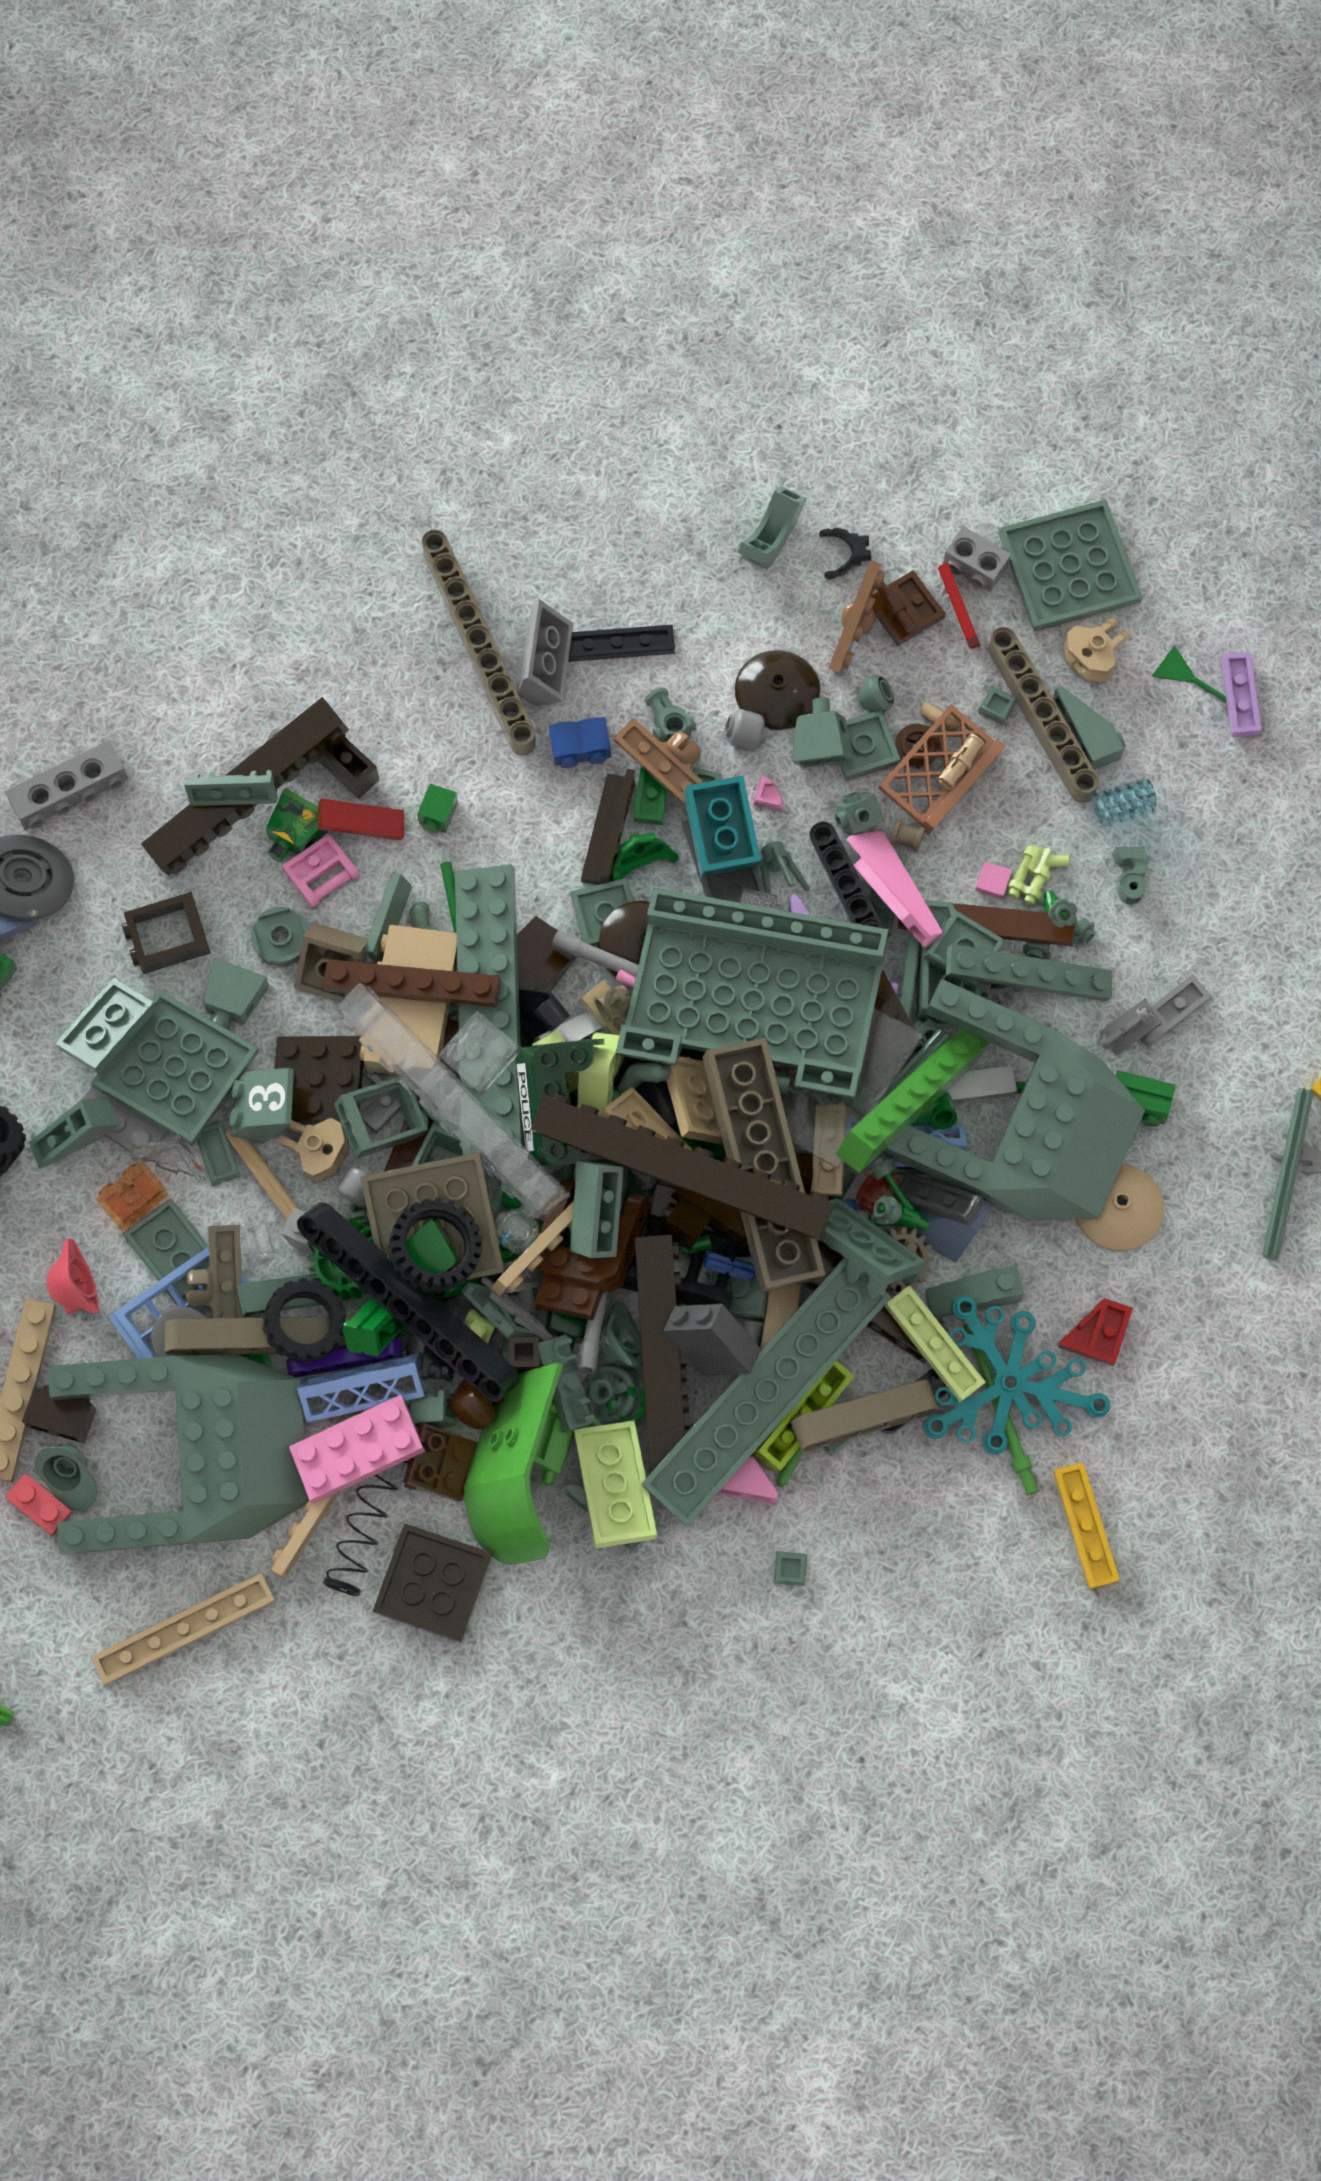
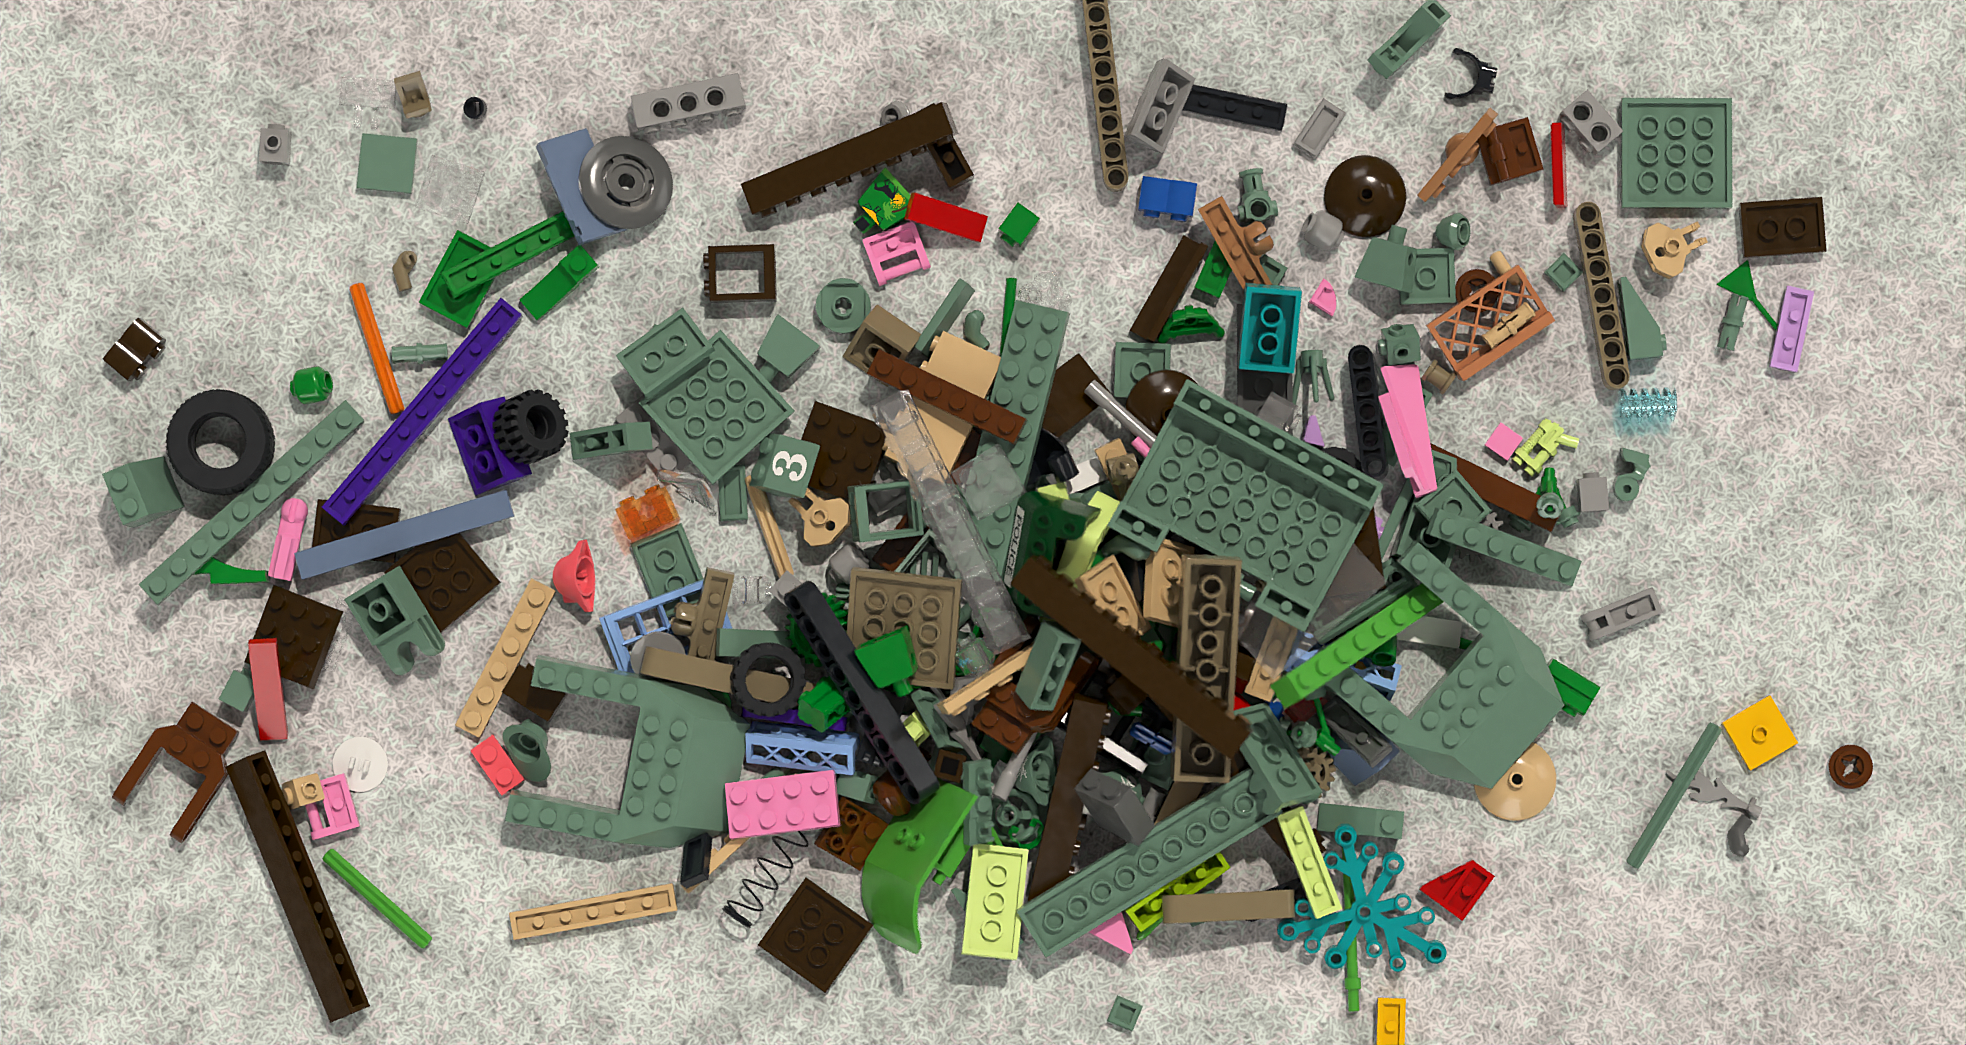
camera: 20 degrees right, 15 degrees up
sand green plate [184,770,278,806] -> none
black tyre [388,1198,482,1293] -> none
light grey hinge [1100,998,1162,1056] -> none
none -> black tile [680,833,713,889]
none -> light grey tile [1293,98,1346,159]
none -> clear tile [1364,764,1402,799]
none -> light grey brick [1576,472,1609,513]
none -> sand green pin [1717,293,1749,351]
none -> dark brown plate [1738,197,1827,258]

